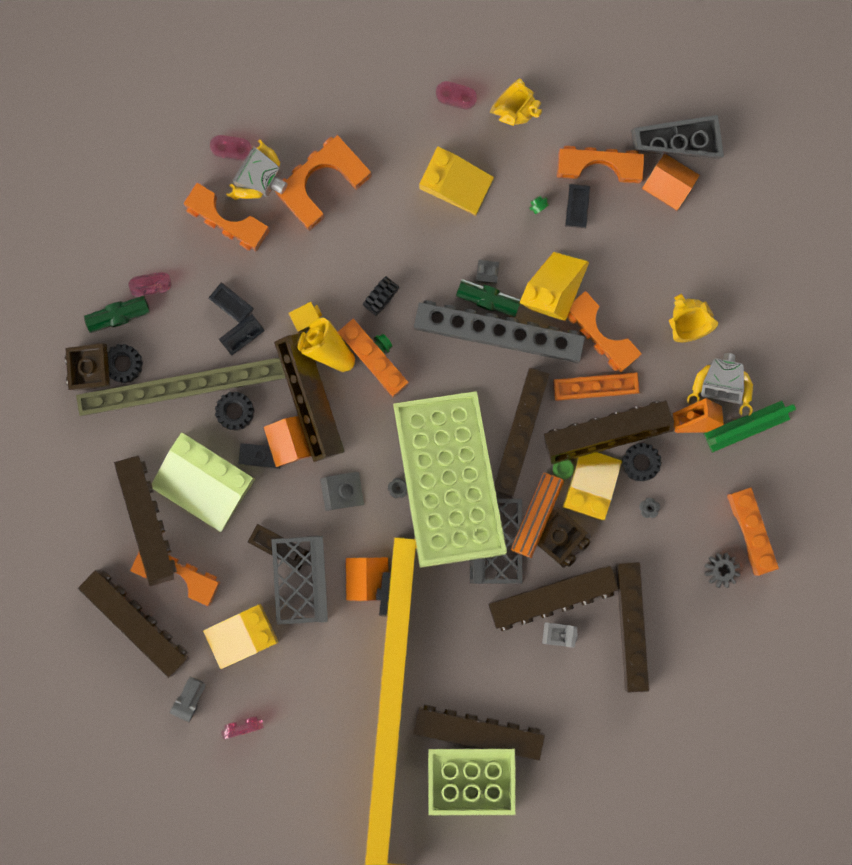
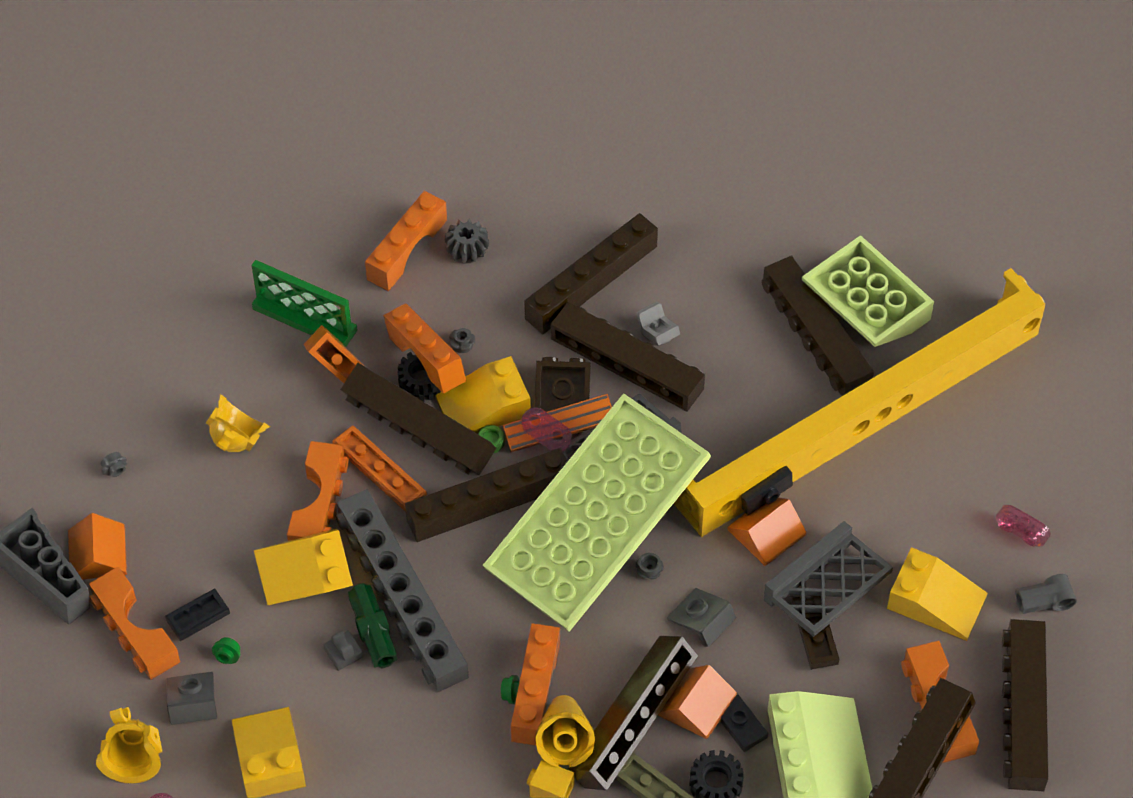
camera: 130 degrees left, 30 degrees down
black tyre [363,276,399,316] -> none
light grey torso [687,353,753,416] -> none
none -> dark grey plate [101,452,127,477]
none -> dark grey piece [167,672,217,725]
none -> orange arch [383,303,466,394]
none -> clear pink plate [522,408,572,451]

